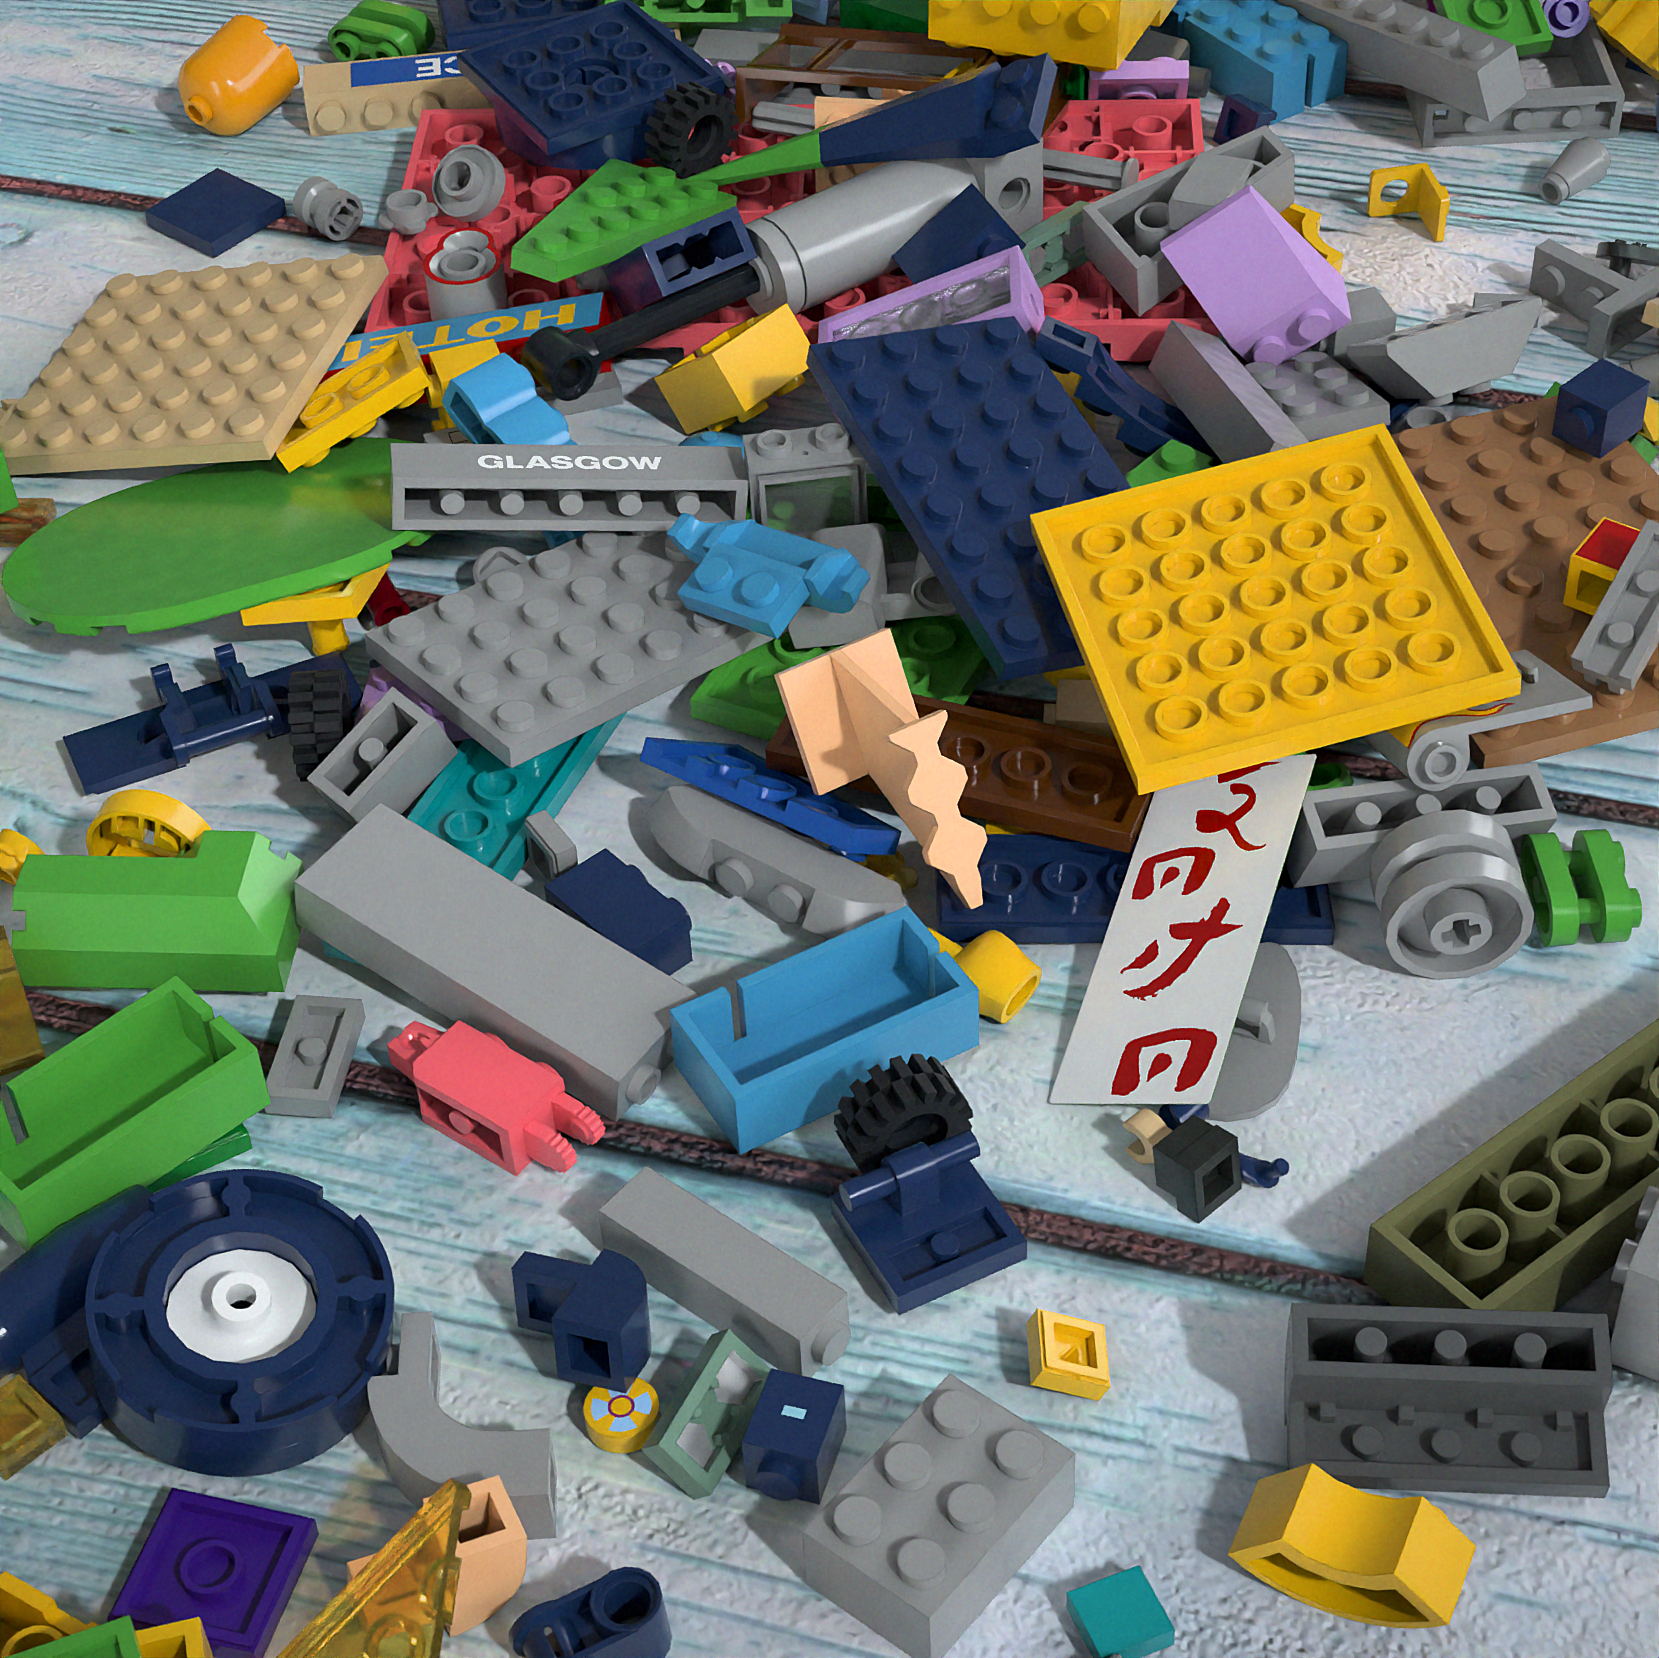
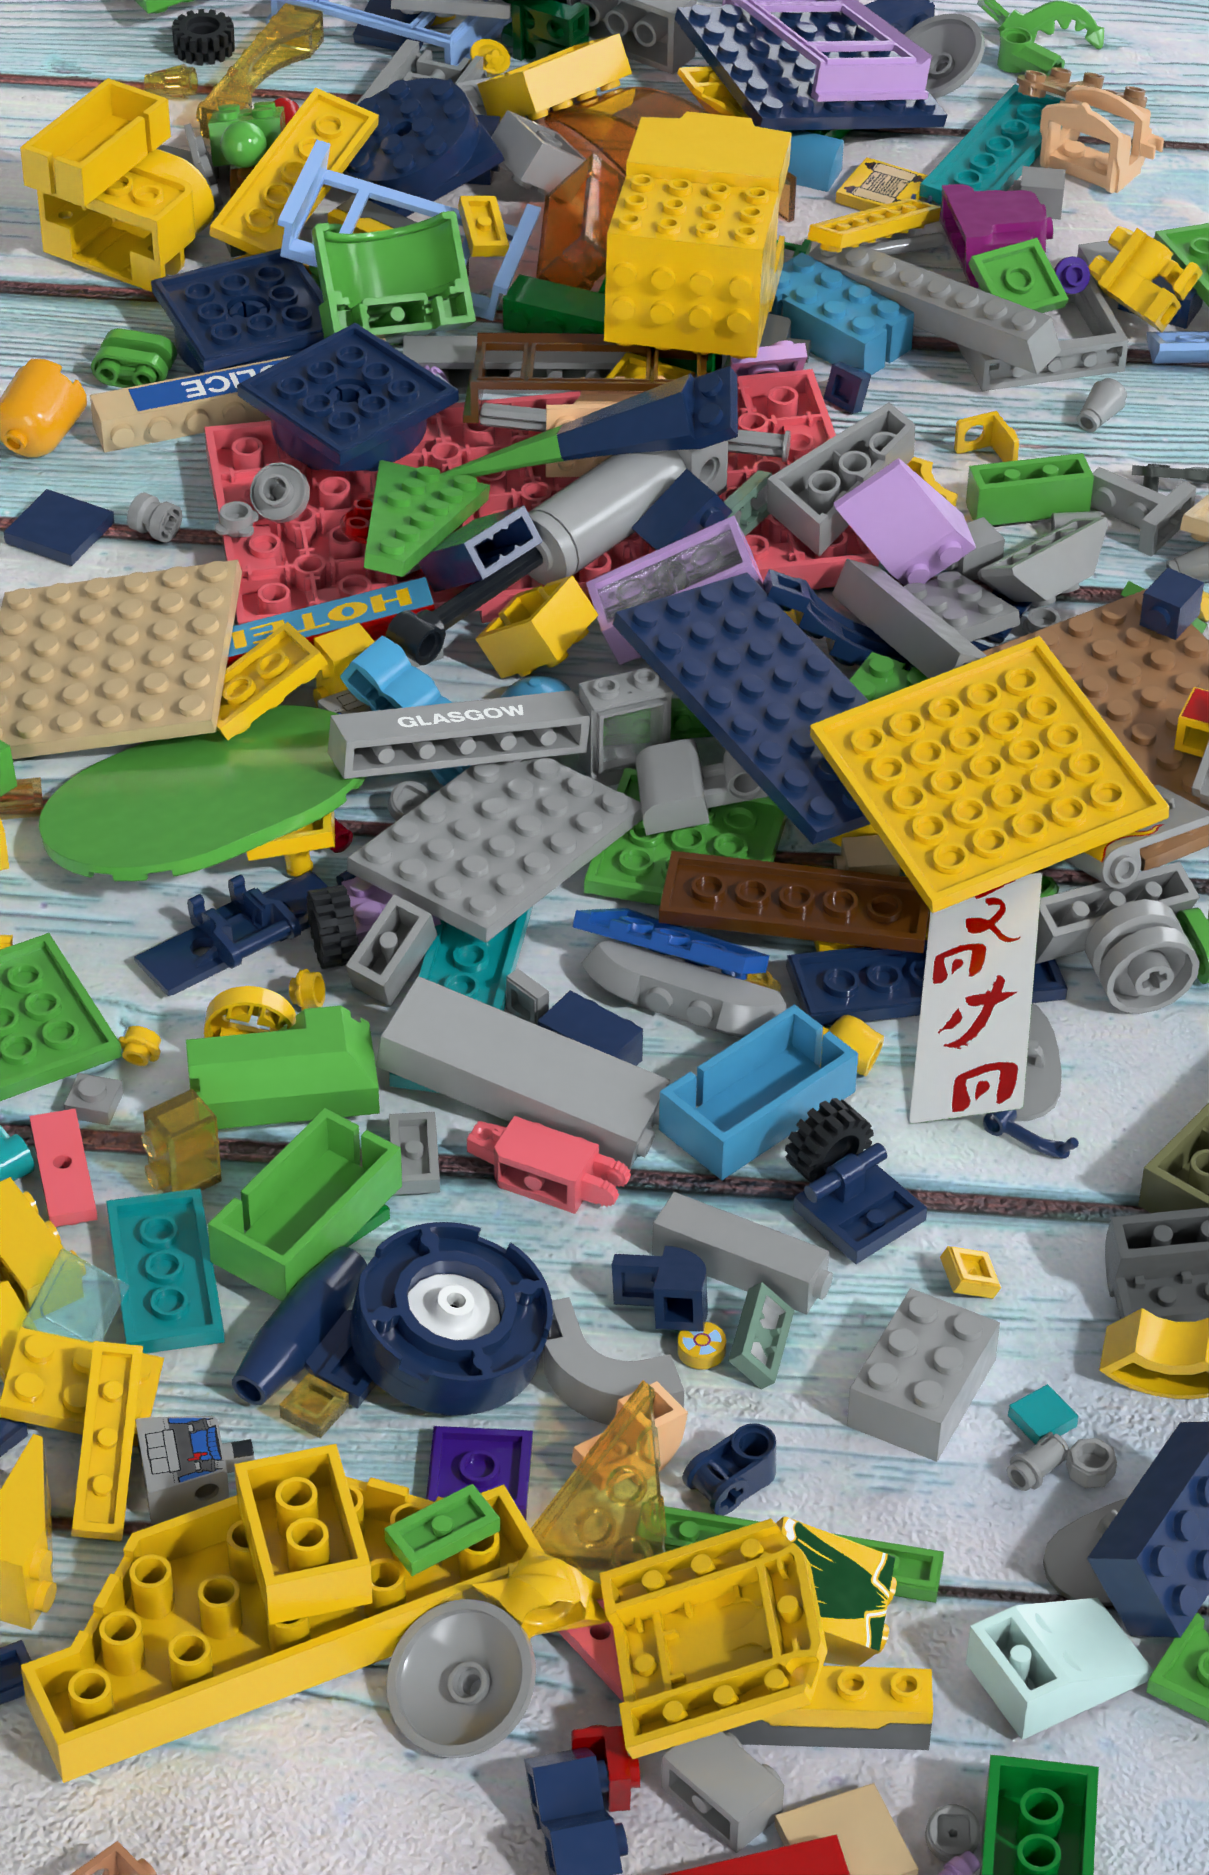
camera: 15 degrees left, 0 degrees up
light grey piece [423,227,509,321] -> none
black tyre [644,81,739,179] -> none
dark azure plate [667,512,871,639] -> none
dark blue brick [742,1368,847,1505] -> none
light nougat piece [774,628,988,909] -> none
pearl dark grey piece [1123,1108,1242,1224] -> none
light grey slope [1168,152,1253,231] -> none
none -> yellow plate [289,969,325,1010]
none -> bright green brick [966,453,1094,526]

